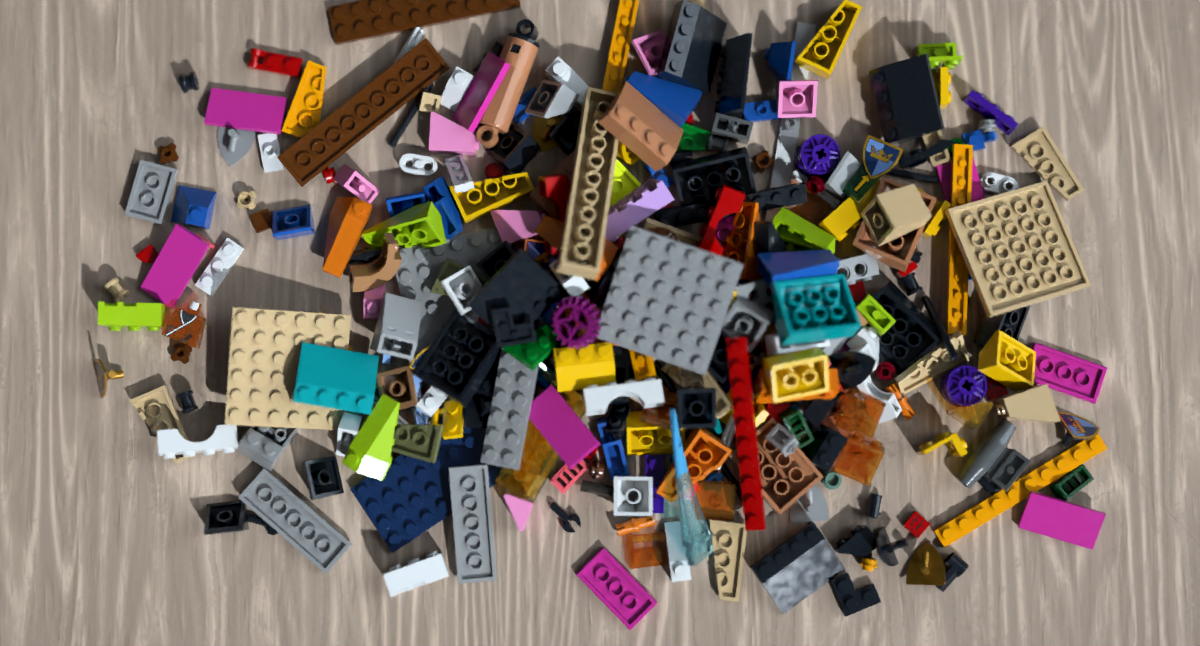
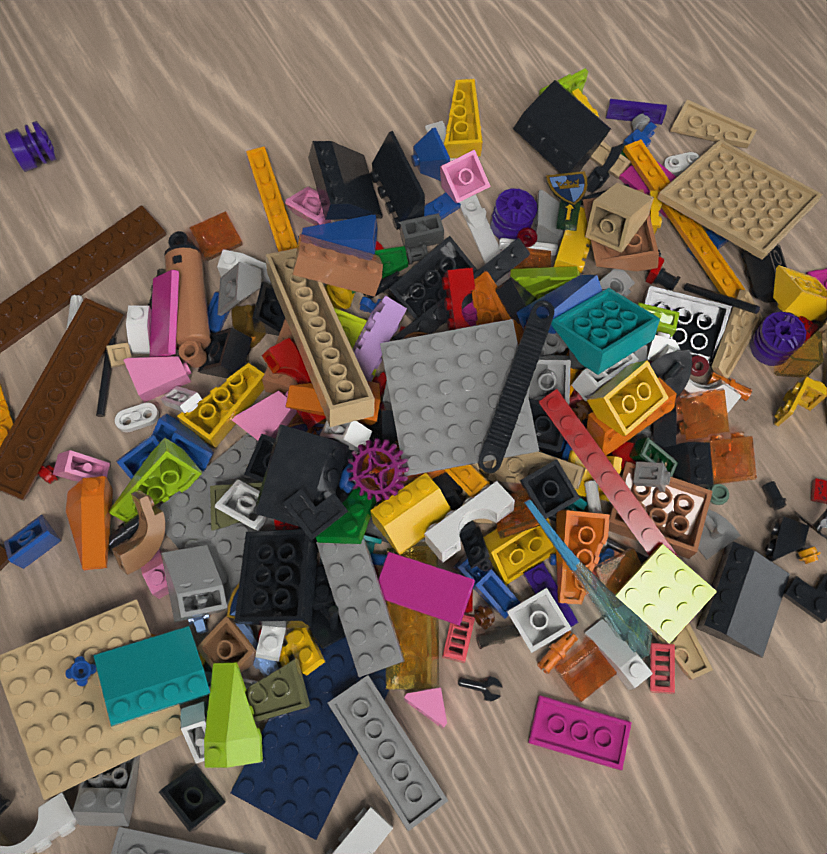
camera: 25 degrees left, 15 degrees down
red plate [485,163,504,179] -> none
reddish brown plate [752,150,774,173] -> none
none -> blue plate [65,656,96,686]
none -> clear orange tile [189,211,243,261]
none -> black gear [478,300,555,474]
none -> plate [615,543,717,643]
none -> coral slope [650,643,675,694]

